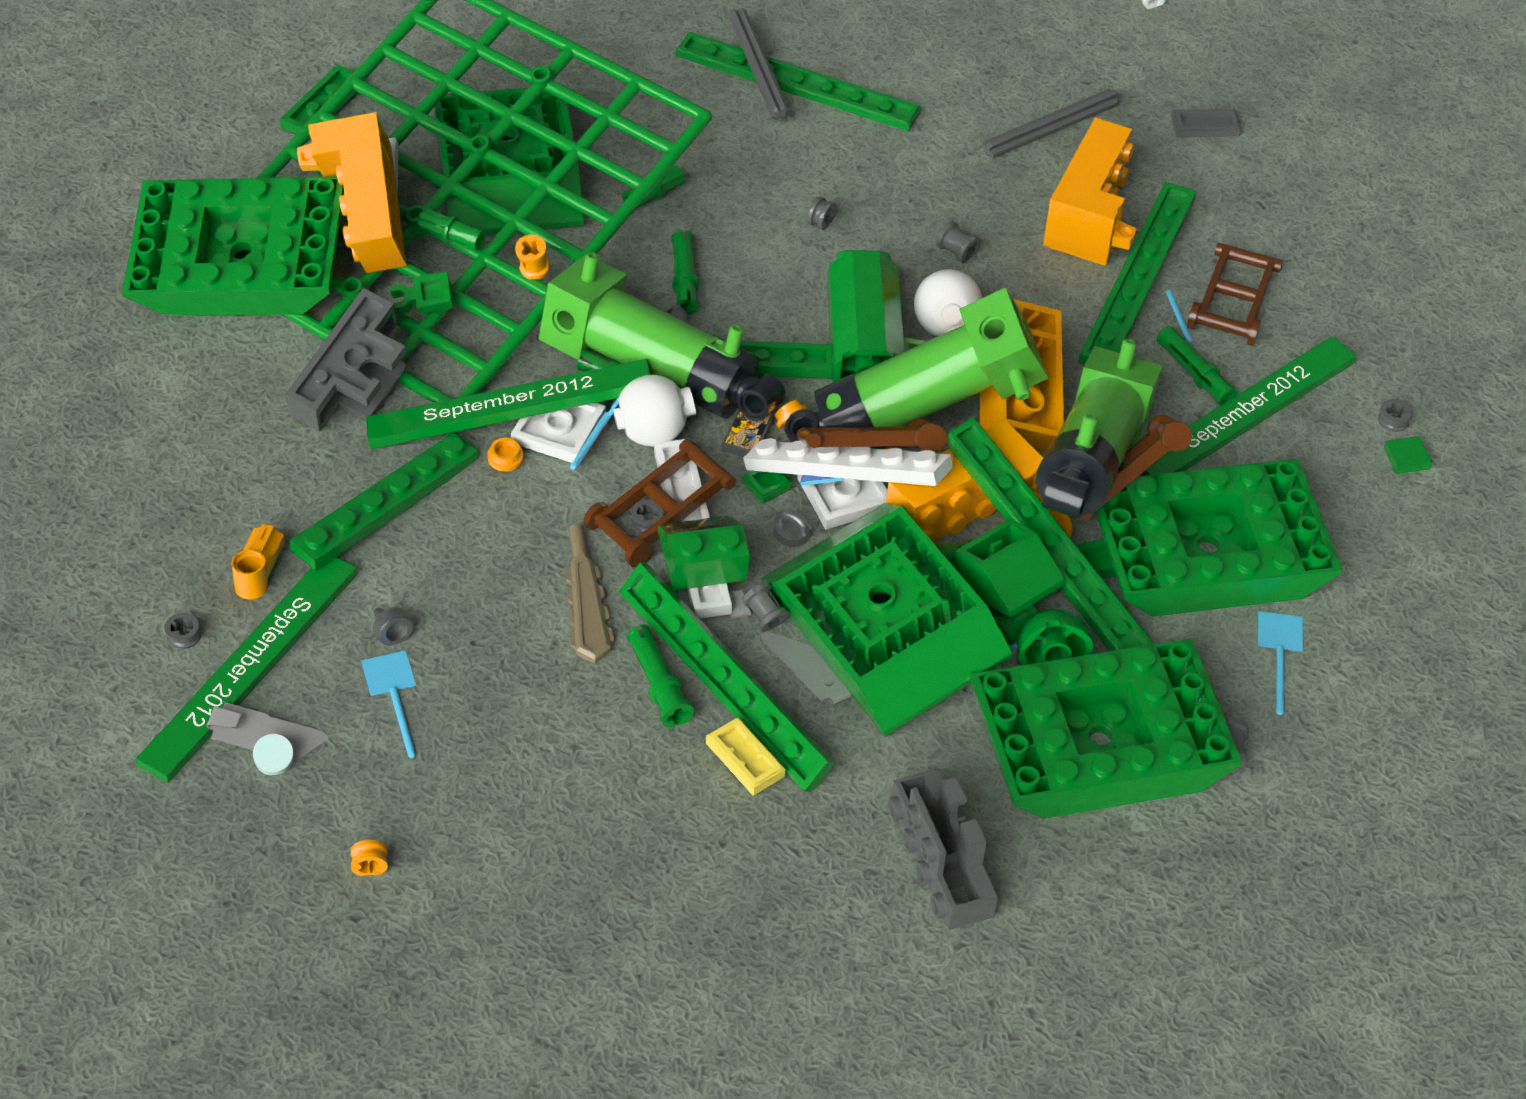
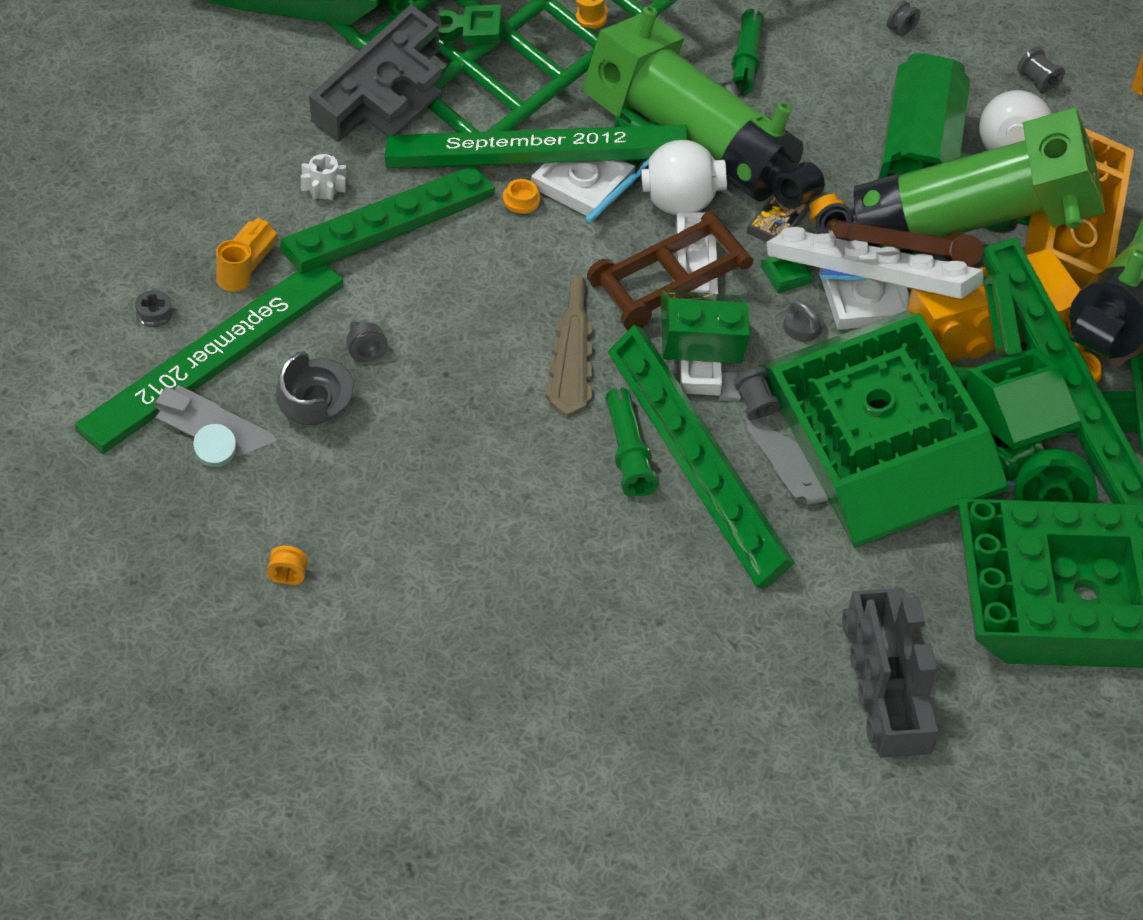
camera: 10 degrees right, 0 degrees up
medium azure piece [361,650,416,758] -> none
dark grey bush [631,499,664,533] -> none
light yellow plate [706,717,785,796] -> none
green plate [740,341,832,379] -> none
none -> dark grey helmet [275,351,354,425]
none -> white gear [301,154,346,200]
none -> green tile [983,272,1022,355]

